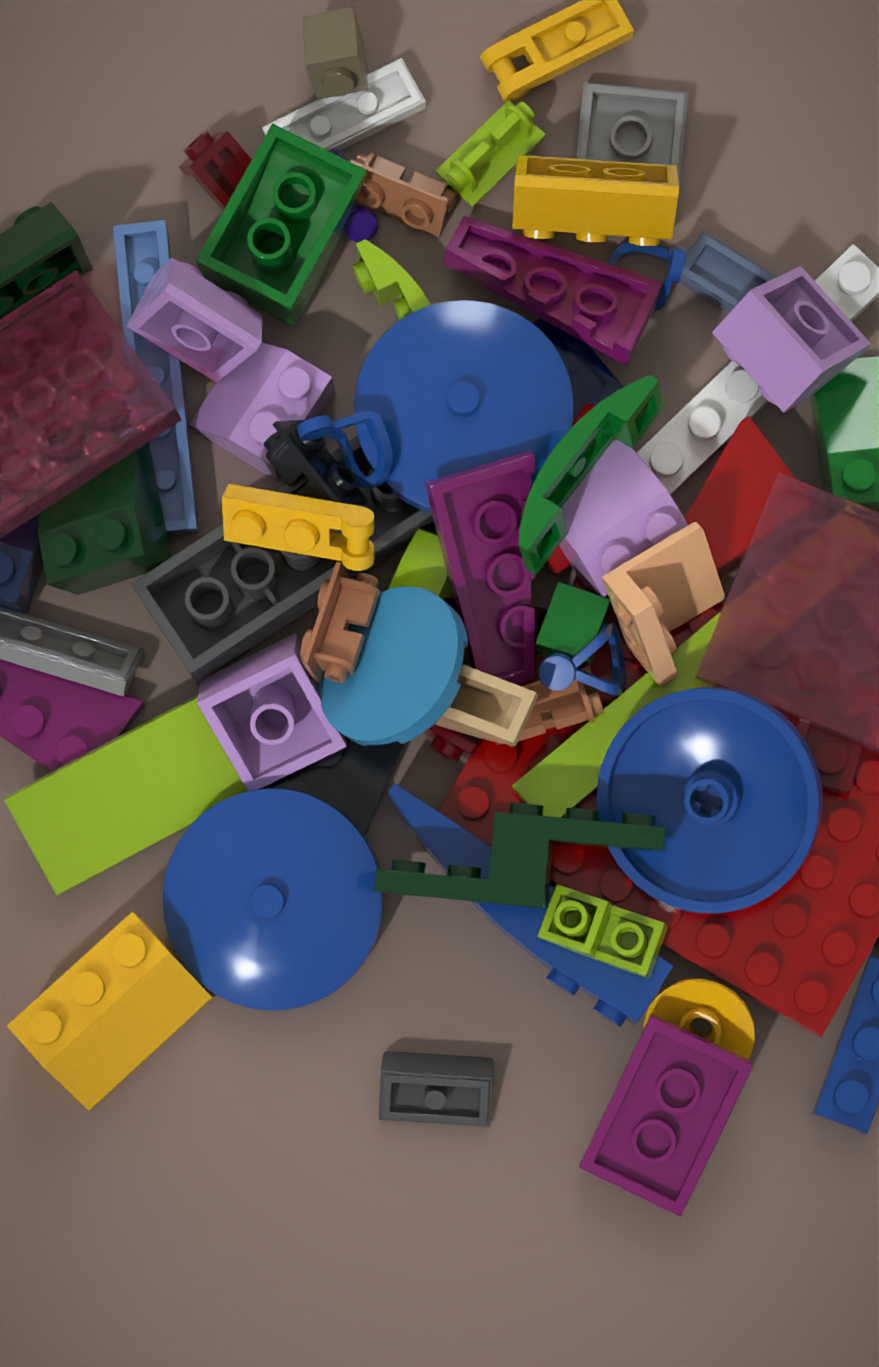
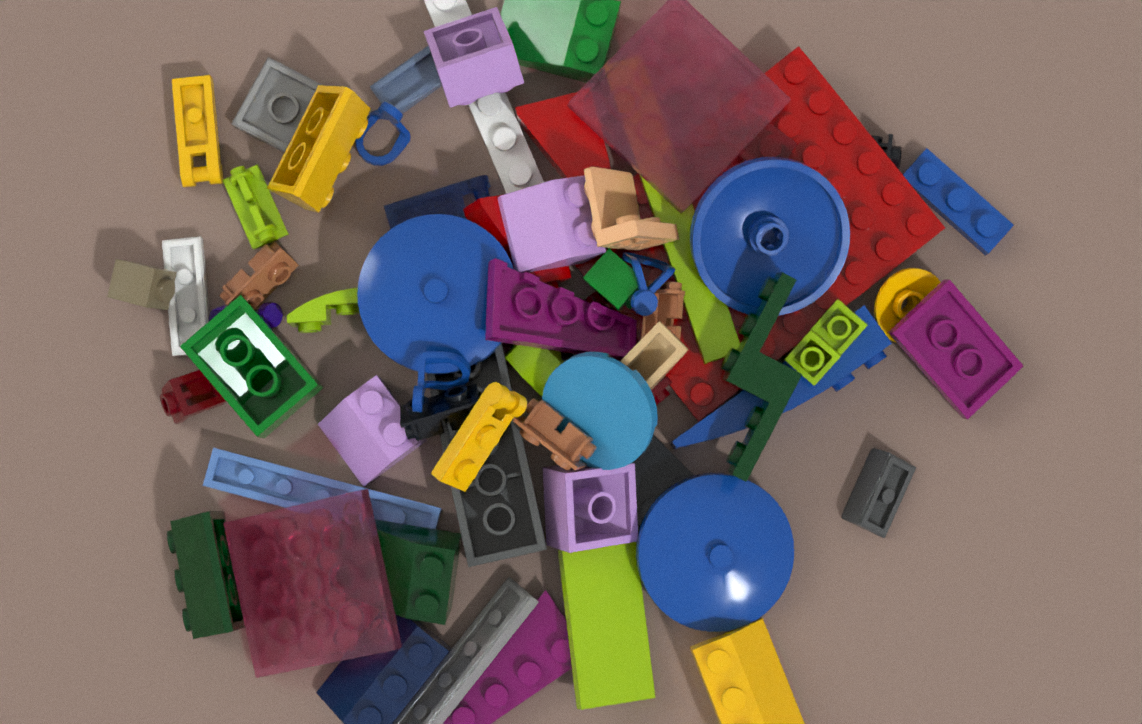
camera: 75 degrees left, 5 degrees up
lavender slope [127,258,263,383] -> none
magenta wing [443,216,663,366] -> none
green slope [518,375,665,575] -> none

